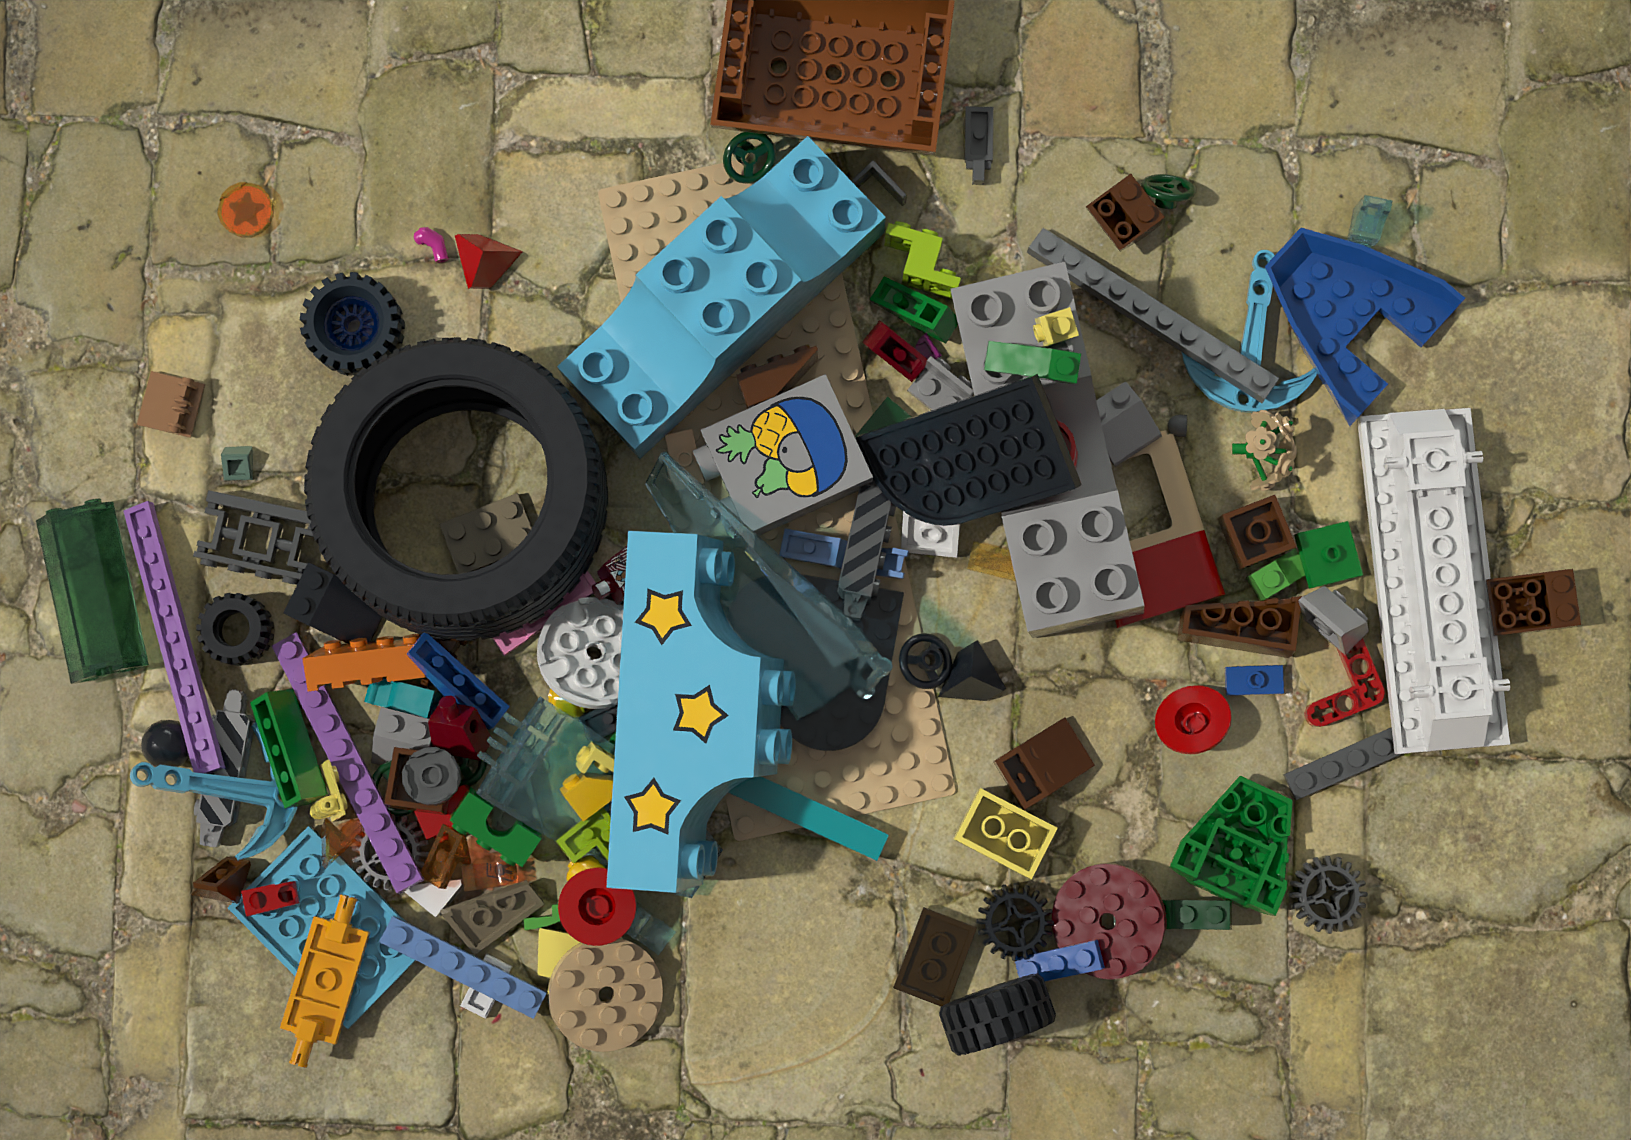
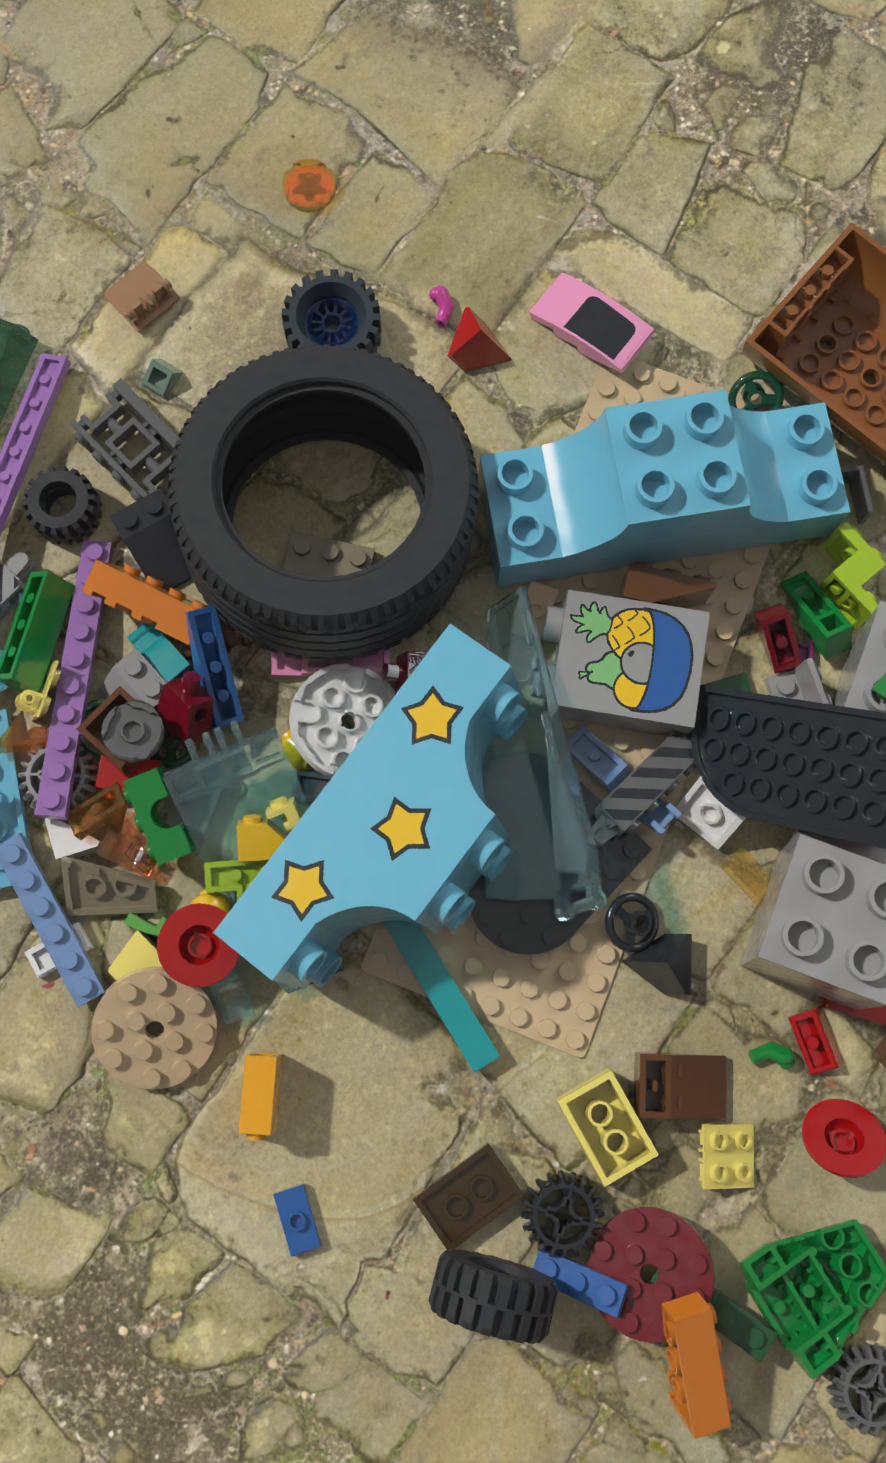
camera: 25 degrees right, 5 degrees down
none -> light orange brick [238,1052,283,1141]
none -> blue plate [273,1183,322,1257]
none -> bright pink slope [529,272,655,373]
none -> orange wedge [662,1292,732,1439]
none -> light yellow hinge [698,1123,754,1190]
none -> green arm [748,1041,795,1070]
none -> red slope [788,1006,843,1076]

